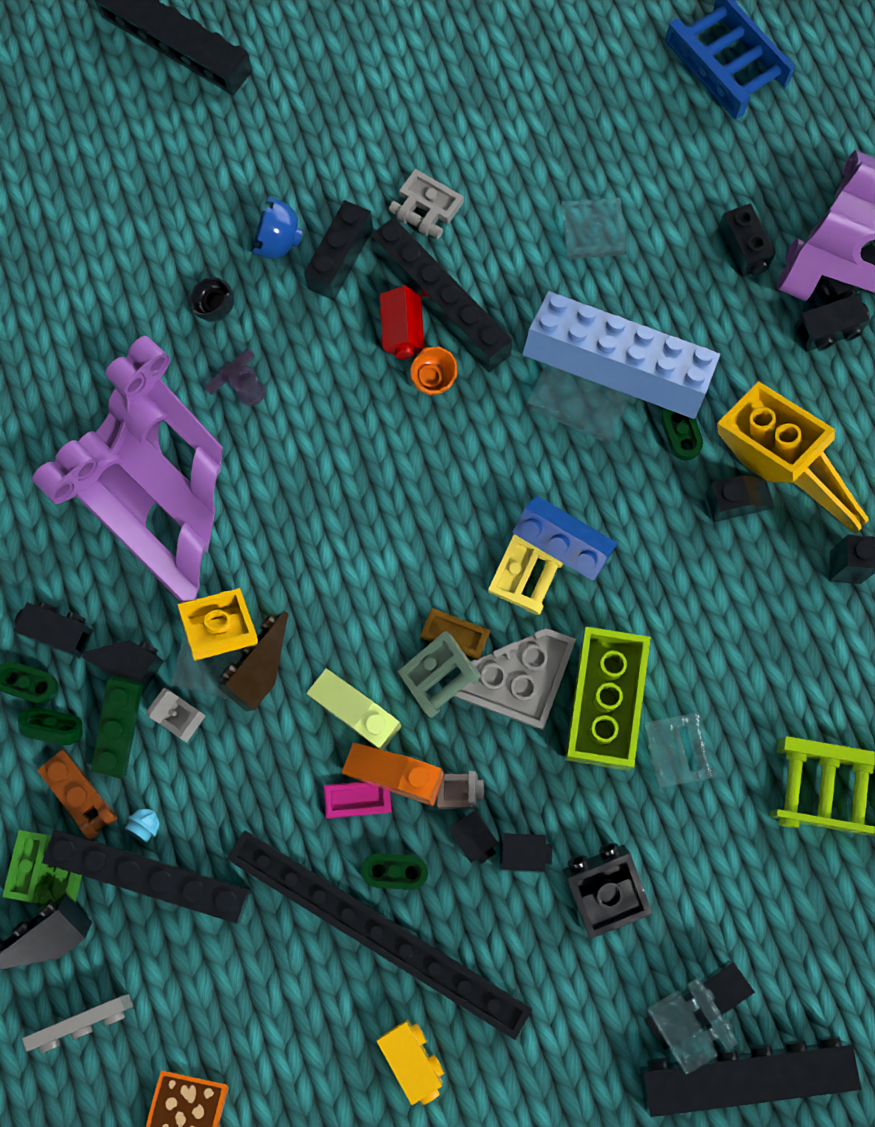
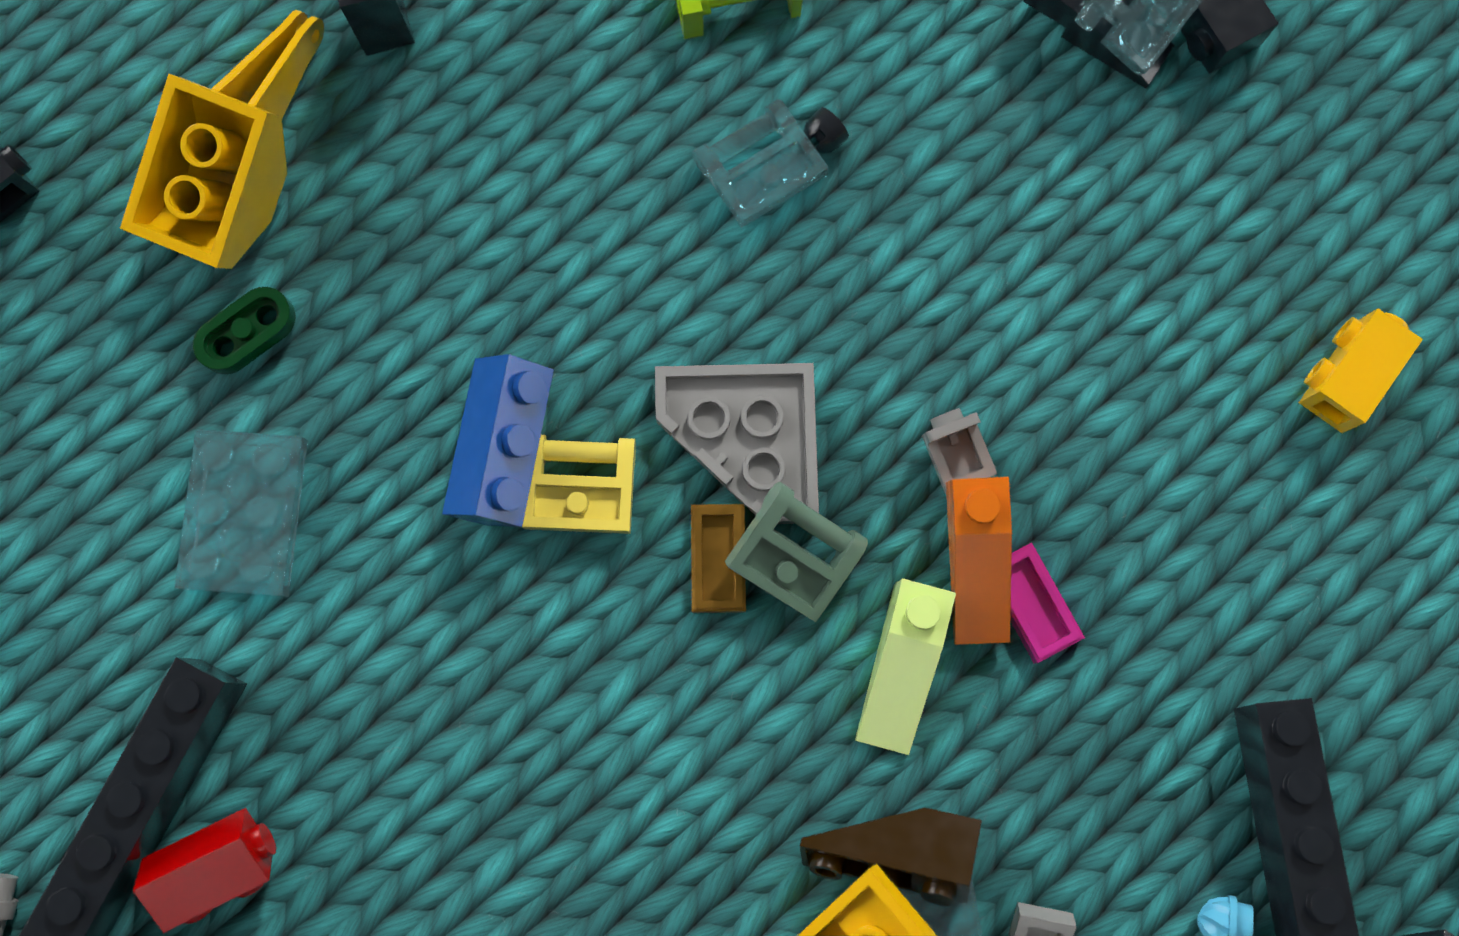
camera: 120 degrees left, 5 degrees up
black plate [227,830,532,1040] -> none
dark green plate [361,853,428,890] -> none
orange hair [410,346,457,396] -> none
black brick [448,810,498,865] -> none
black brick [500,833,552,873] -> none
medium blue brick [523,291,720,419] -> none
black plate [562,843,652,939] -> none
lime brick [564,627,651,771] -> none
black slope [705,475,774,522] -> none
none -> black hinge [803,107,849,154]

